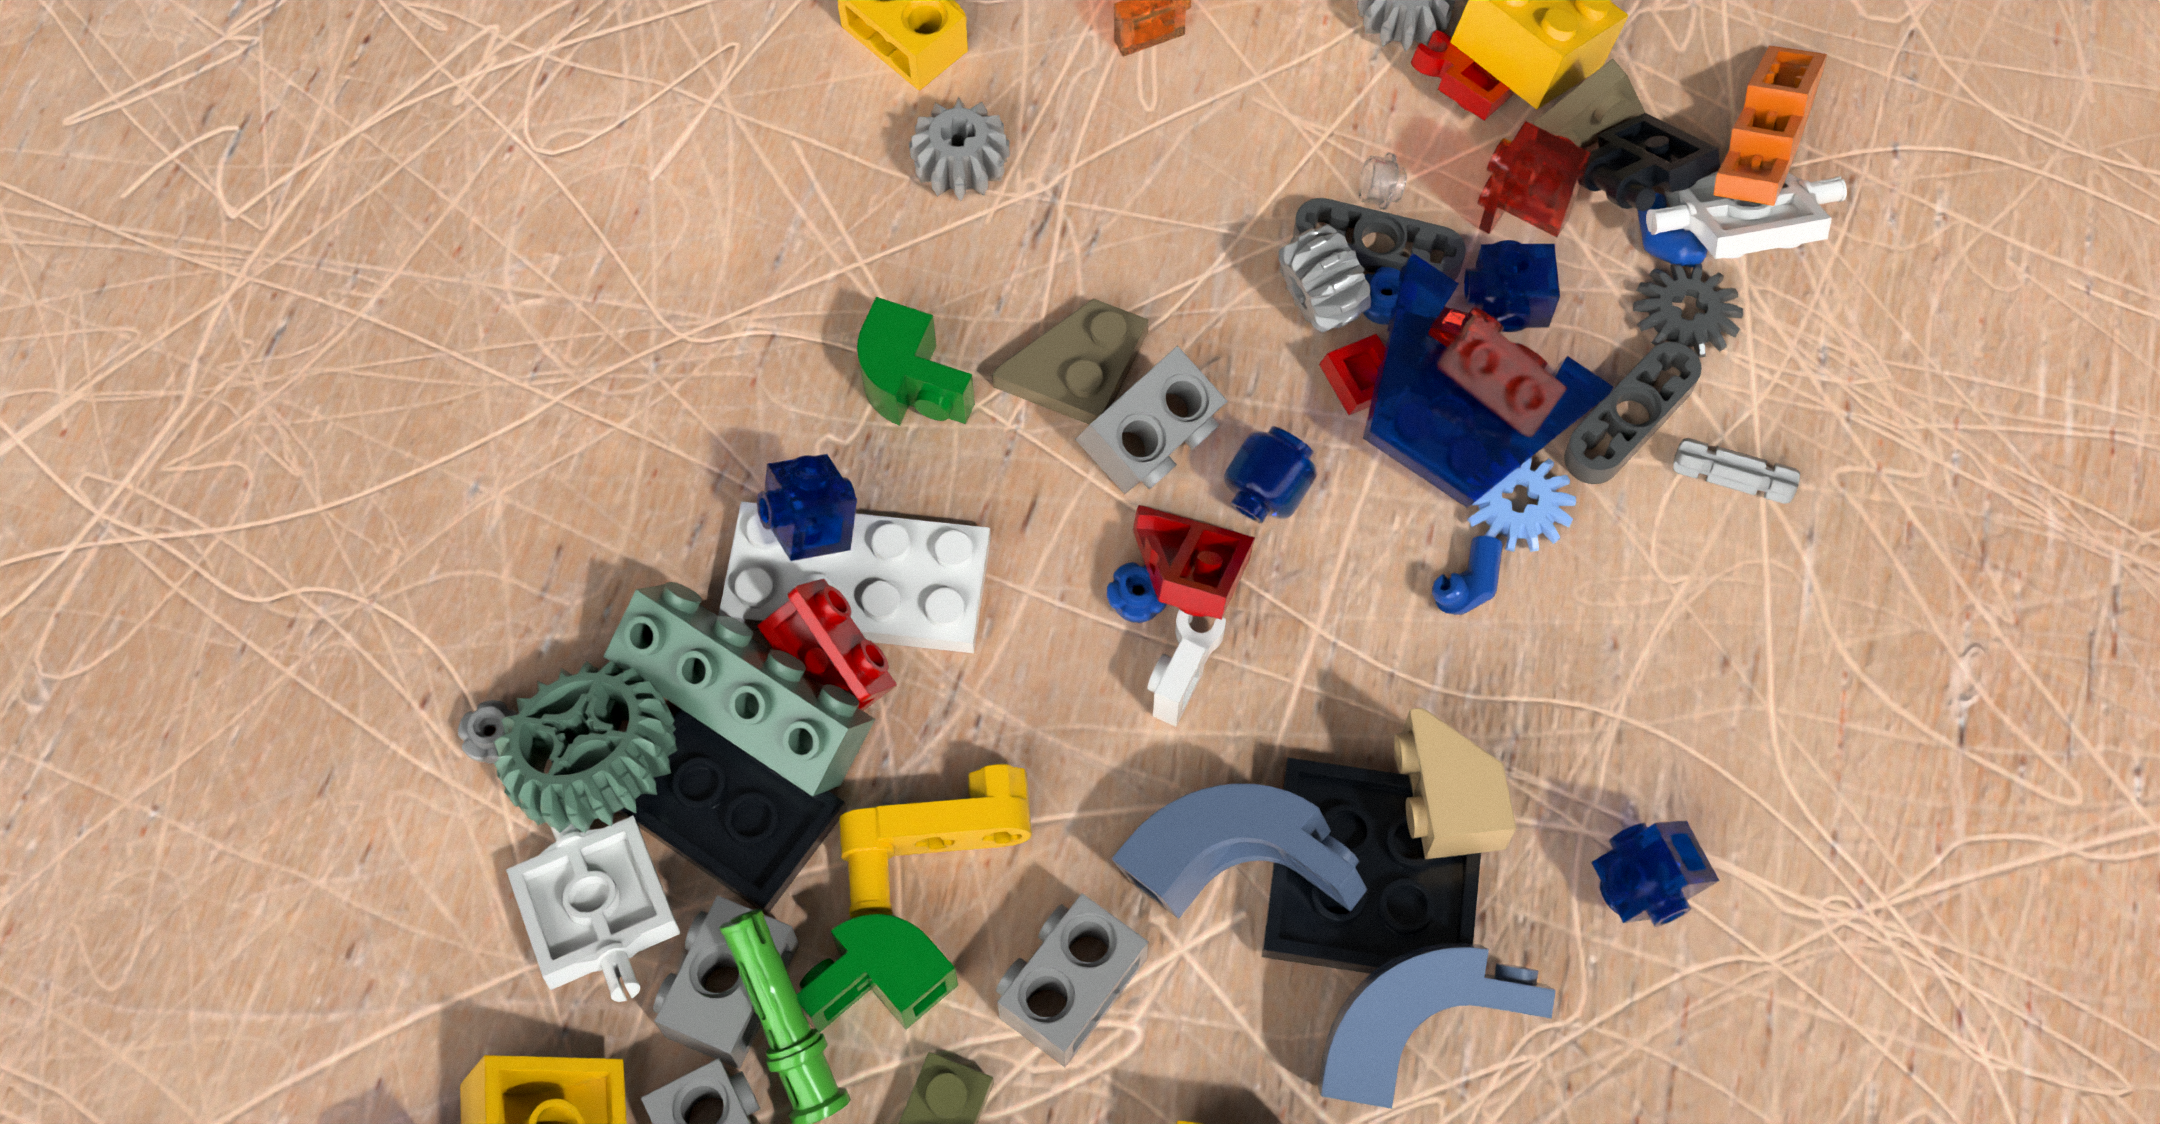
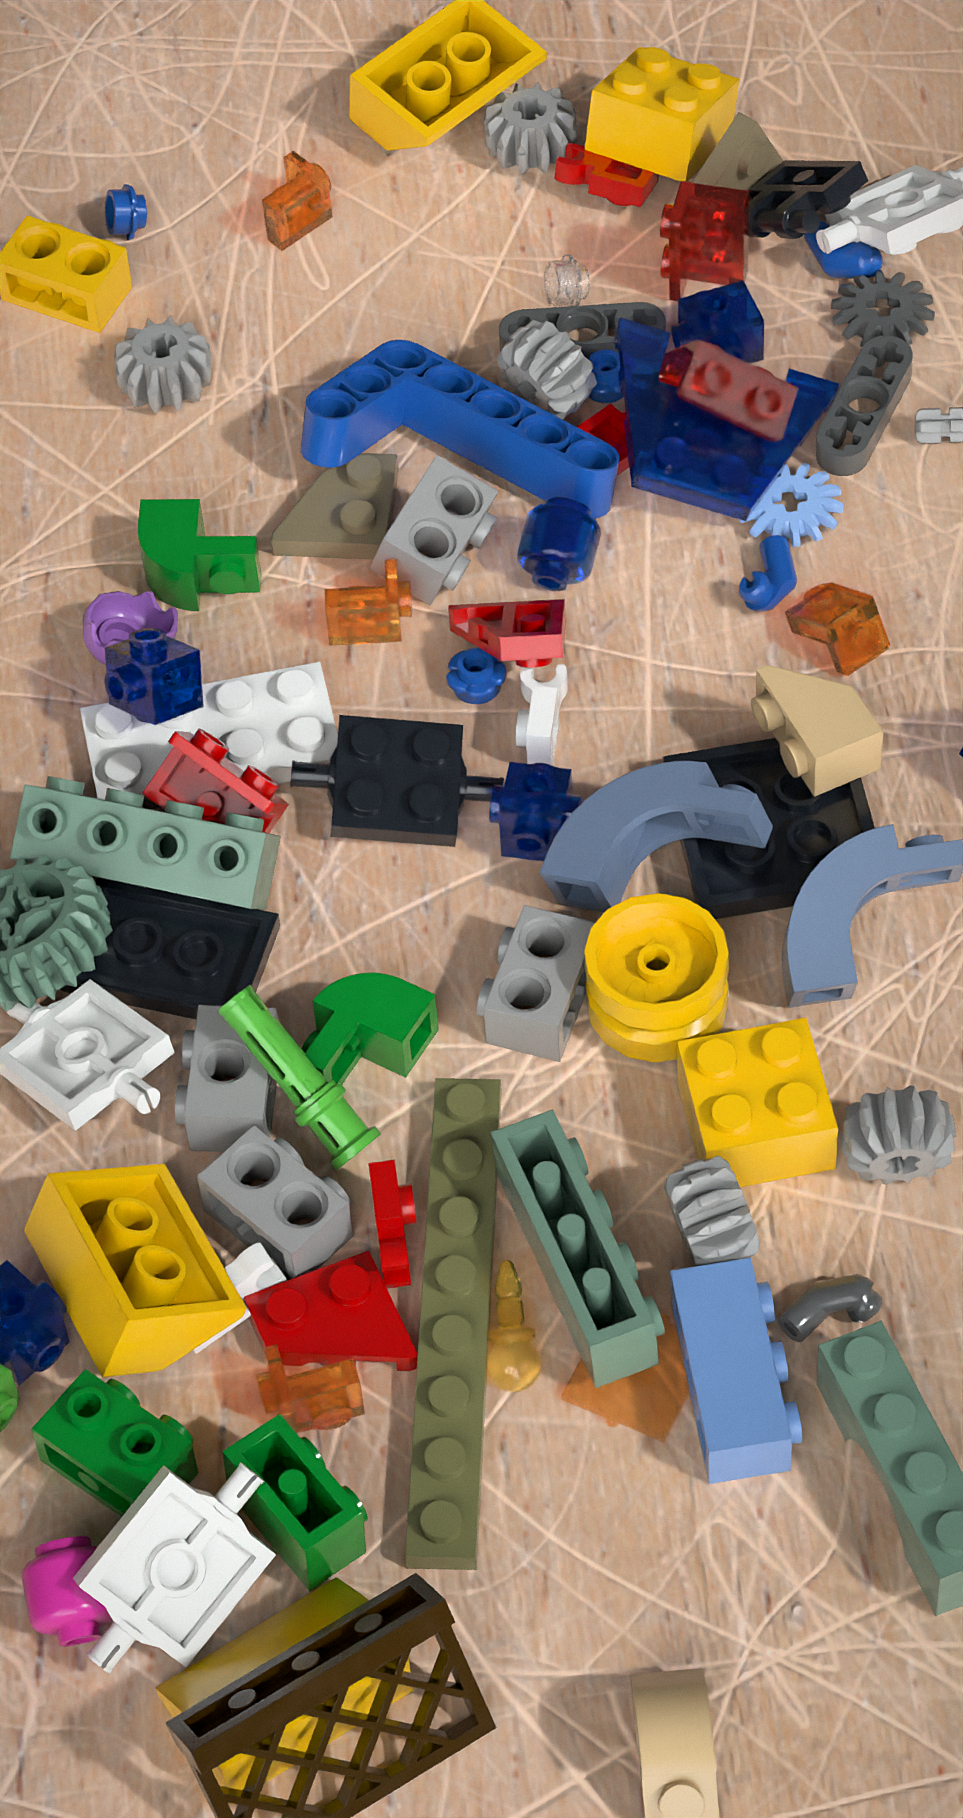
camera: 15 degrees left, 10 degrees down
yellow beam [839,764,1032,918] -> none
orange slope [1713,45,1827,206] -> none
none -> medium lavender hair [83,591,178,674]
none -> black plate [290,715,504,847]
none -> blue beam [300,340,619,519]
none -> clear orange bracket [325,559,412,646]
none -> clear blue brick [489,762,583,862]
none -> yellow wheel [584,893,729,1063]
none -> clear orange bracket [784,582,890,676]

